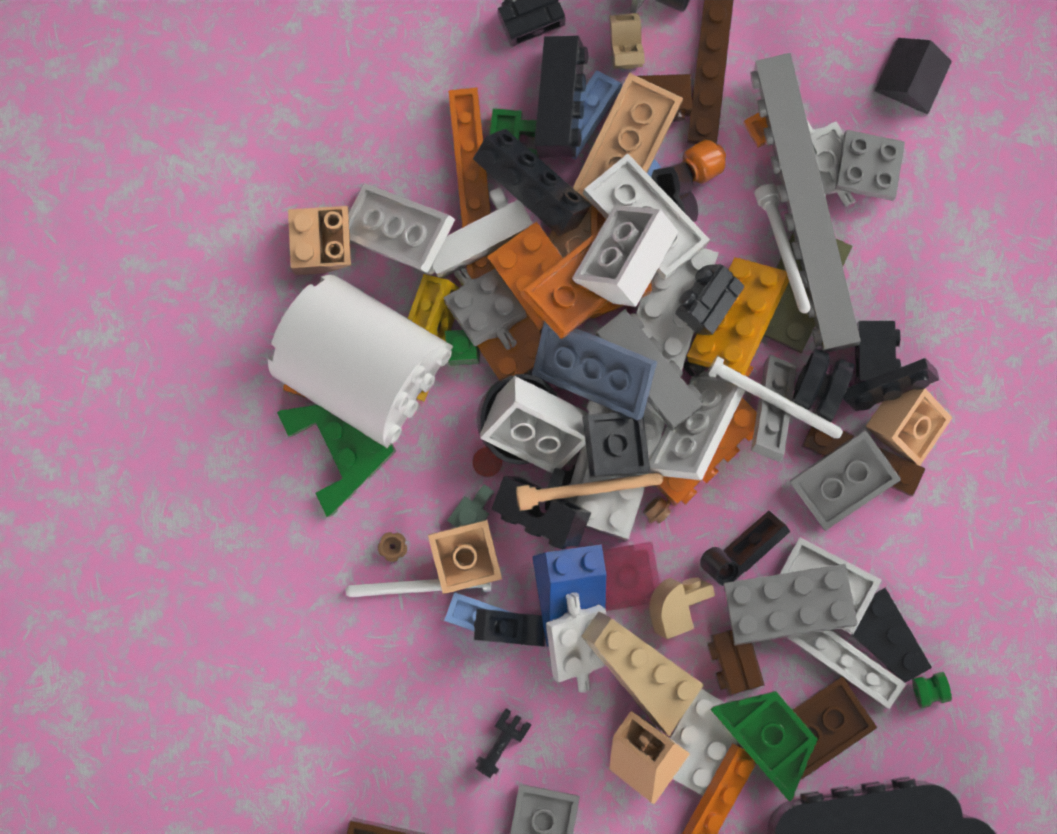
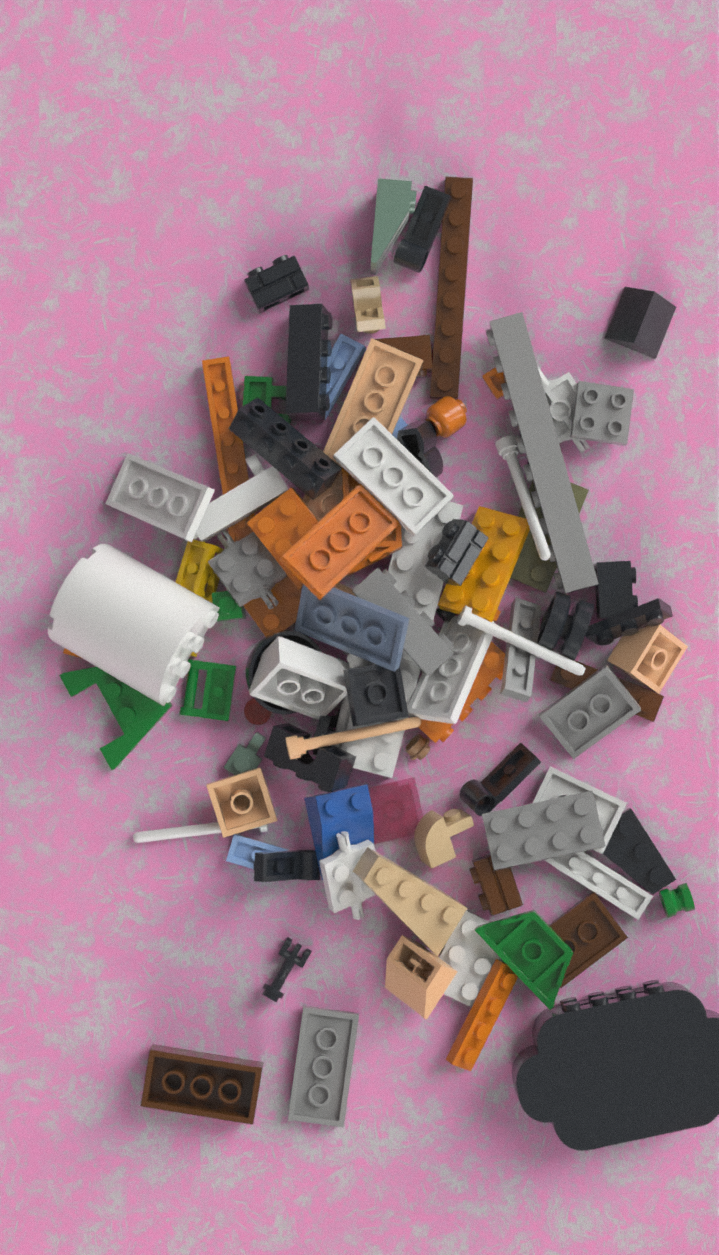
camera: 10 degrees left, 5 degrees up
light nougat slope [288,206,351,275] -> none
medium nougat plate [378,532,408,562] -> none
white slope [572,205,678,307] -> none
none -> green plate [179,659,237,721]

